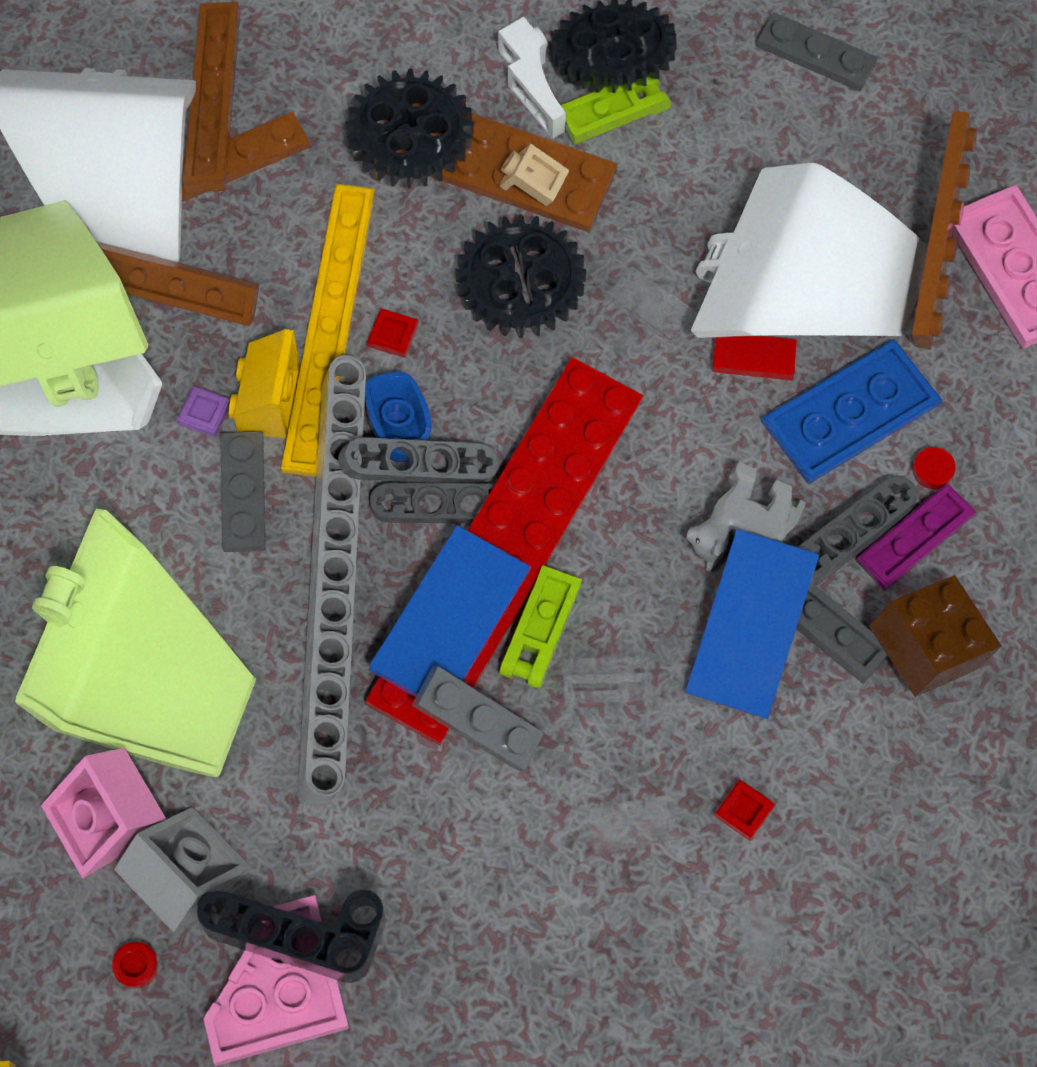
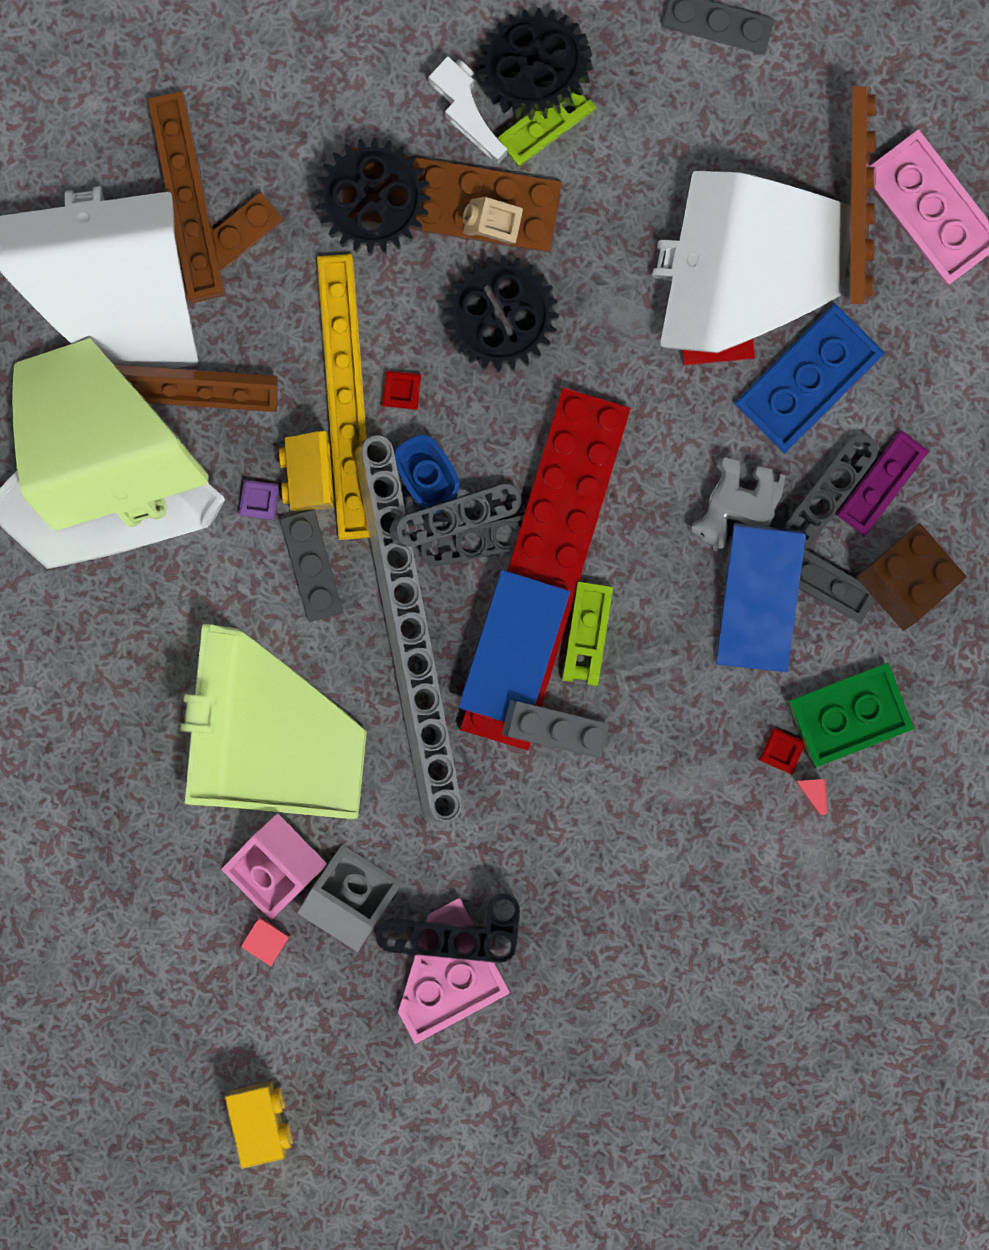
camera: 10 degrees left, 20 degrees up
red tile [112,942,158,989] -> none
red tile [912,447,956,490] -> none
none -> coral slope [241,917,290,966]
none -> green plate [787,662,914,768]
none -> coral slope [795,779,828,815]

